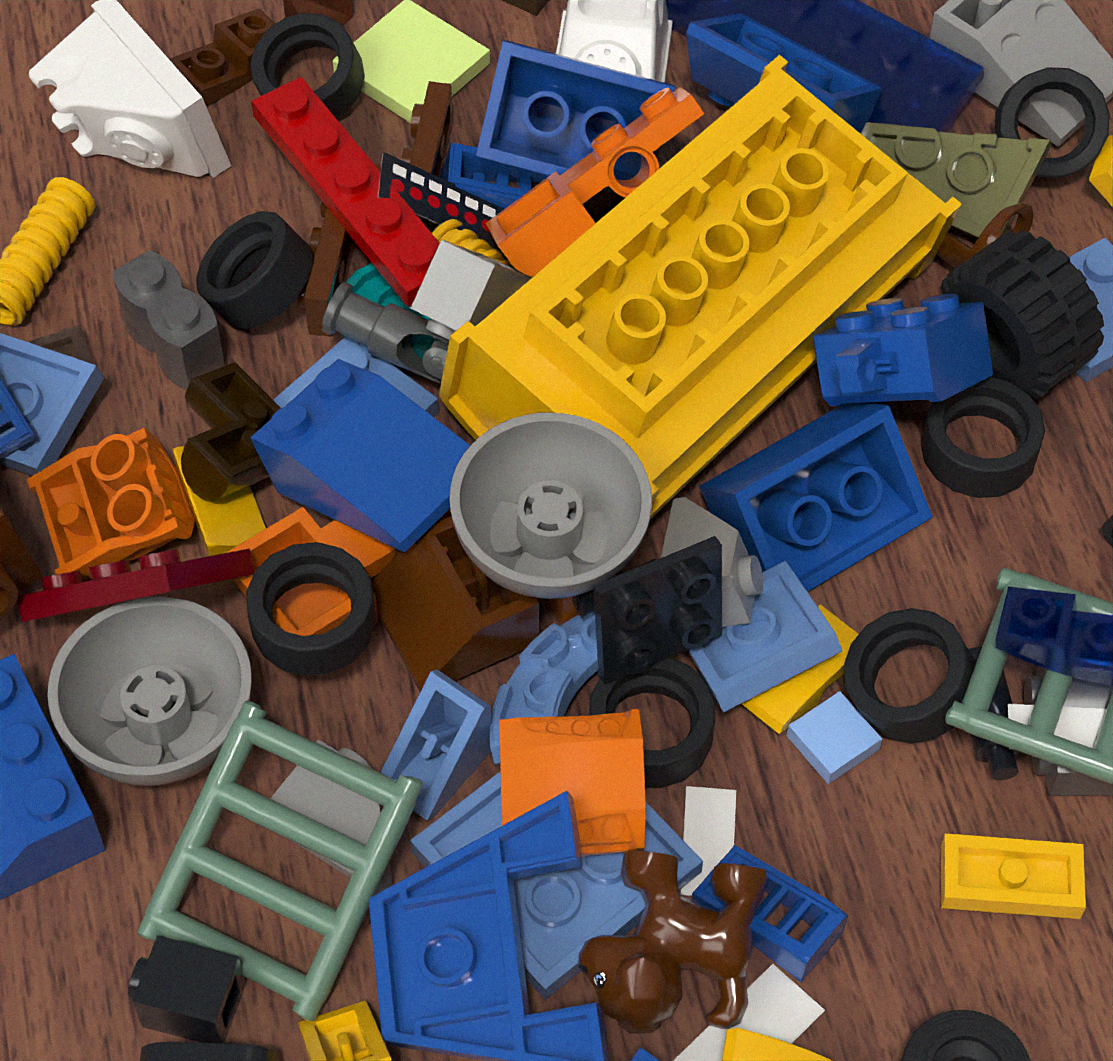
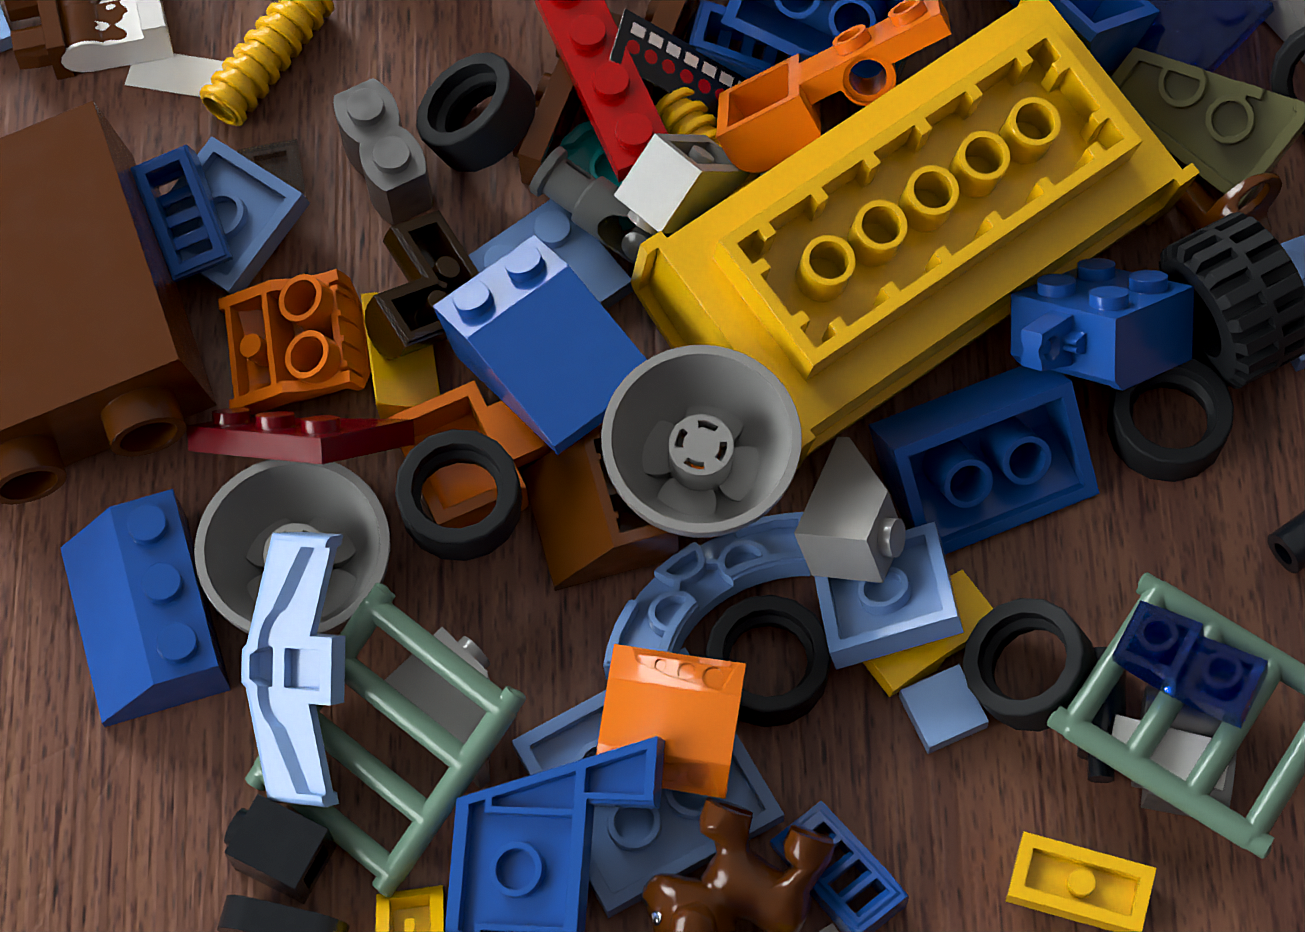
camera: 15 degrees right, 10 degrees up
medium blue slope [380,669,491,821] -> none
black plate [572,536,722,684] -> none
white sticker [680,786,736,896] -> none
none -> light blue plate [241,532,345,807]

